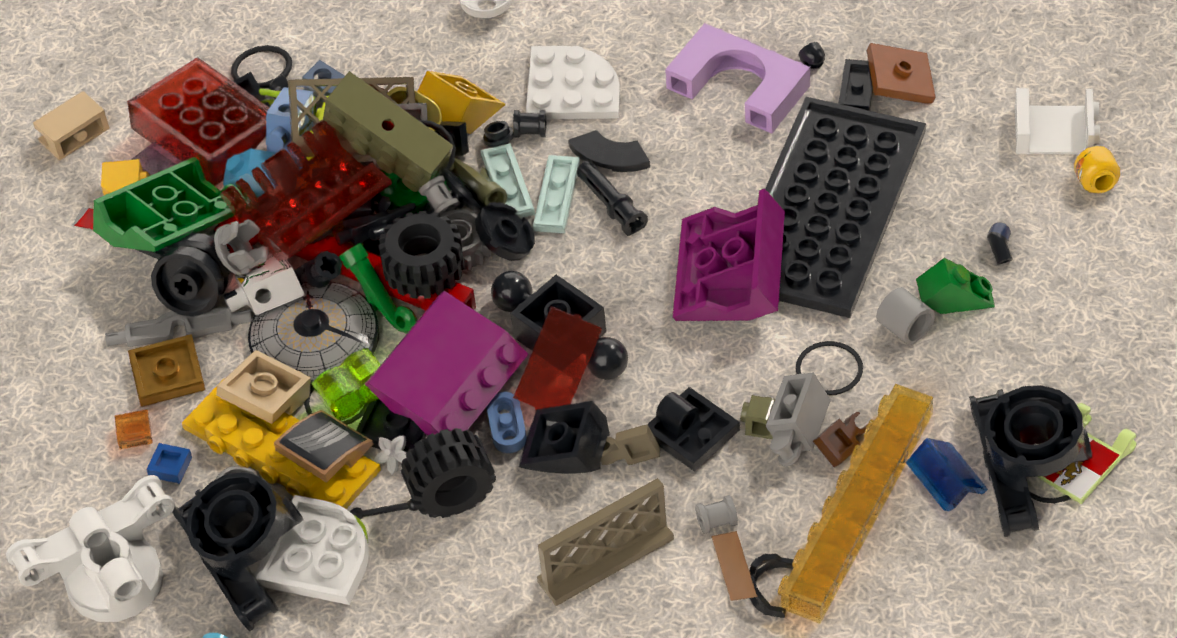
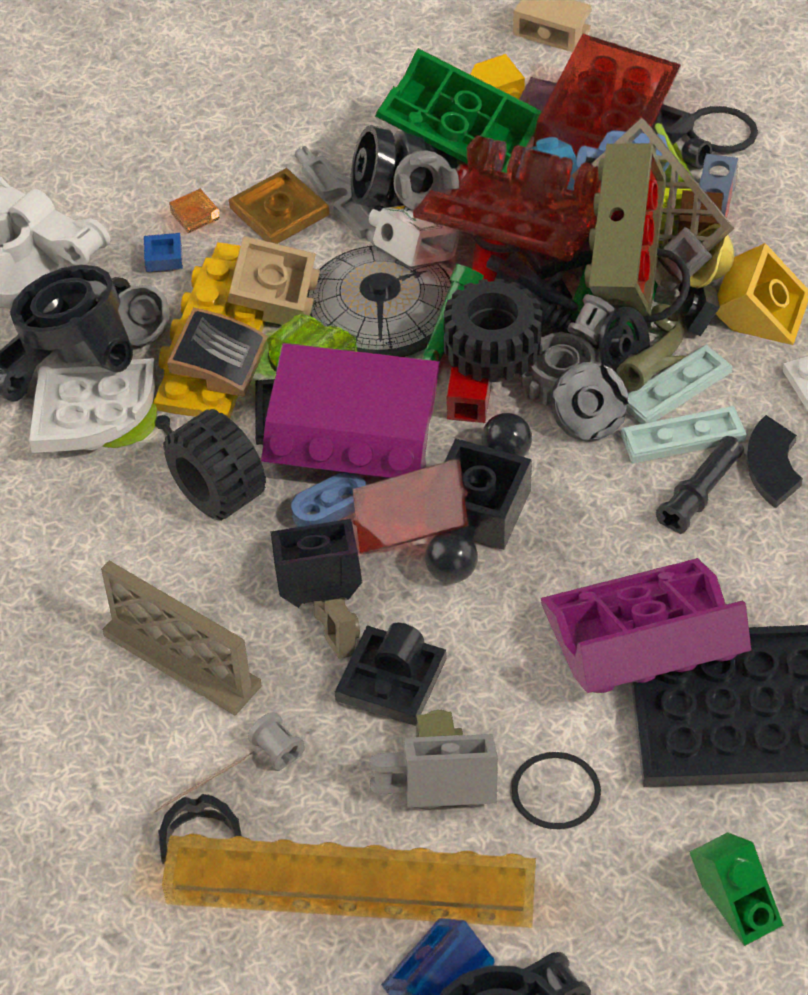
camera: 65 degrees right, 0 degrees up
black connector [294,251,342,288] -> none
white plant [373,435,407,475] -> none
black plate [483,121,514,147] -> none
black bush [513,109,547,138] -> none
reddish brown plate [813,412,870,468] -> none
light grey piece [876,287,935,345] -> none

